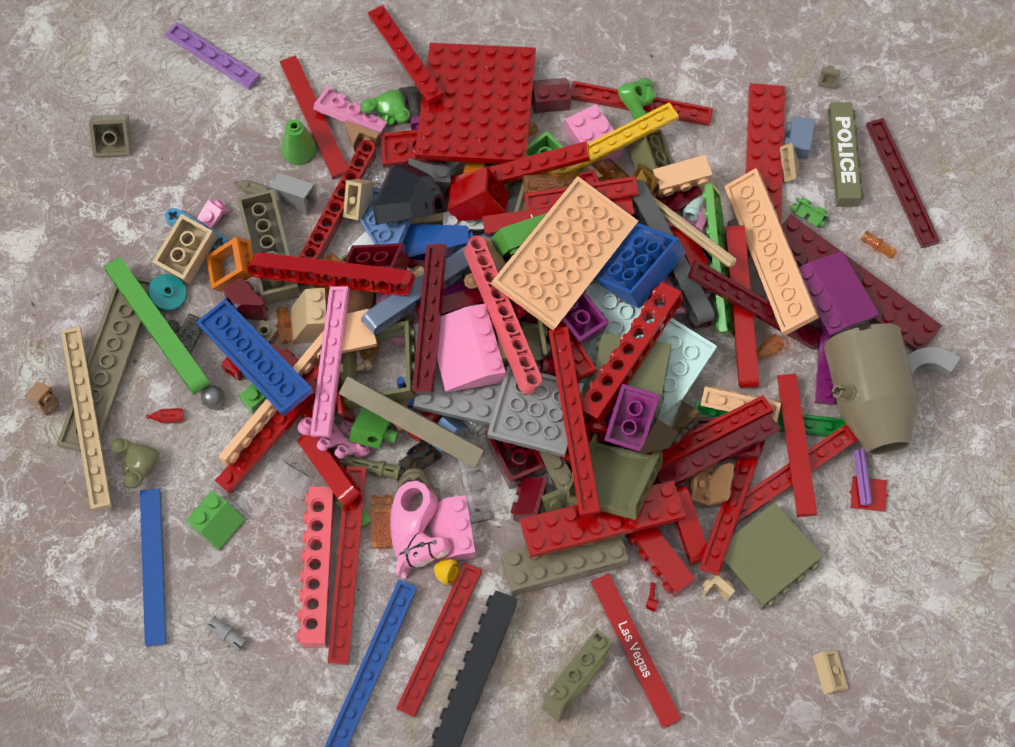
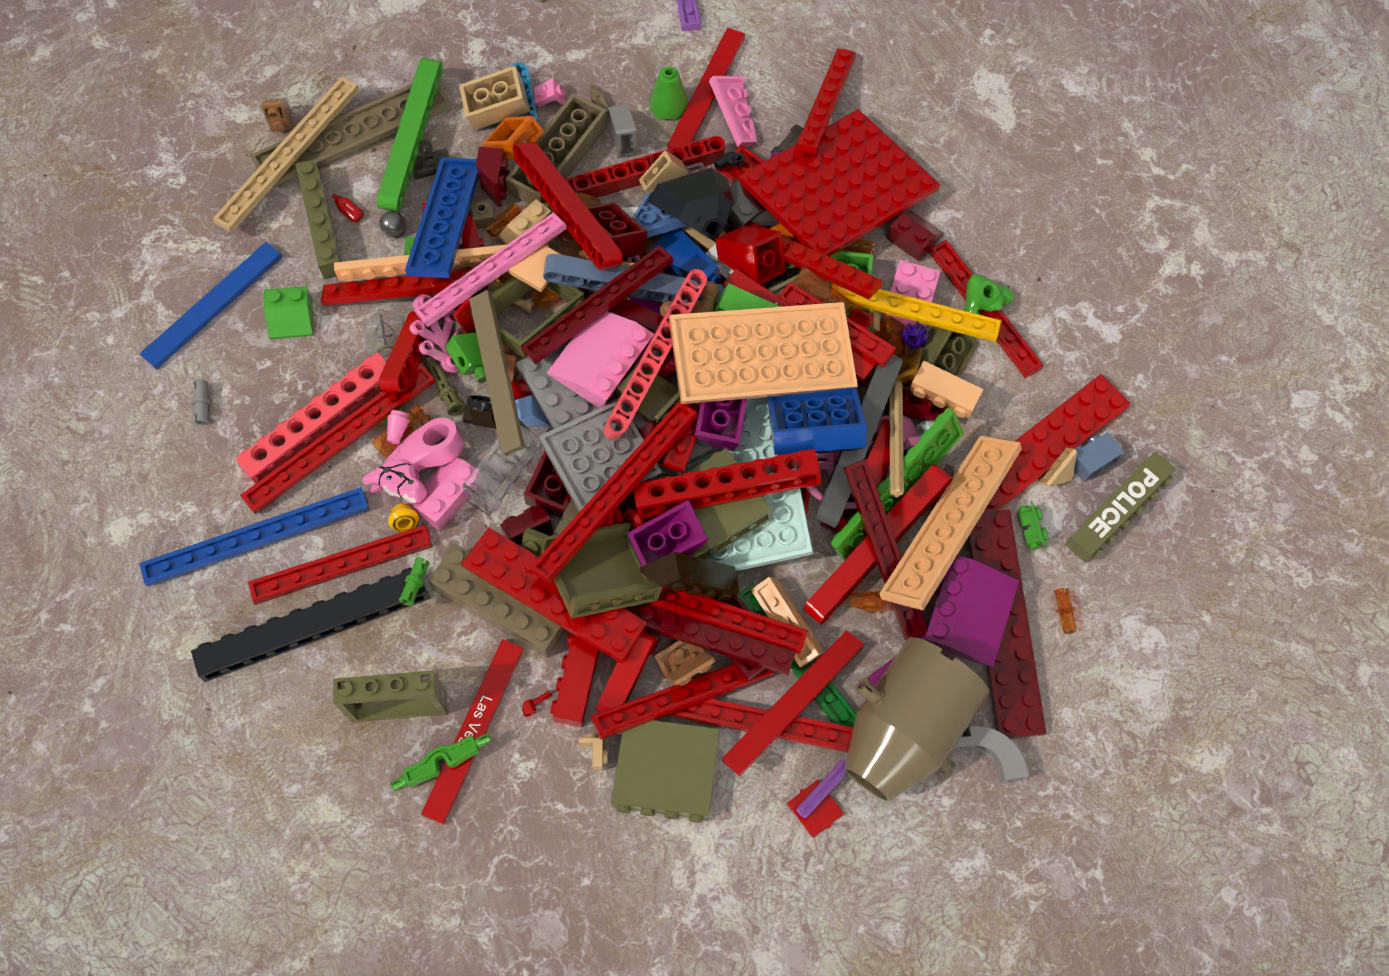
camera: 45 degrees right, 0 degrees up
olive head [111,438,160,489] -> none
teal plate [147,274,186,312] -> none
medium nougat slope [344,120,380,152] -> none
bright green head [360,90,410,126] -> none
dark tan helmet [391,469,440,505] -> none
tan slope [813,650,848,695] -> none
dark tan tile [818,65,840,88] -> none
dark red tile [866,118,940,249] -> none
none -> olive brick [295,159,342,279]
none -> bright pink cone [386,410,410,445]
none -> bright green piece [390,732,492,791]
none -> bright green pin [399,557,430,606]
none -> black arm [714,152,745,170]
none -> dark purple gear [901,321,930,349]

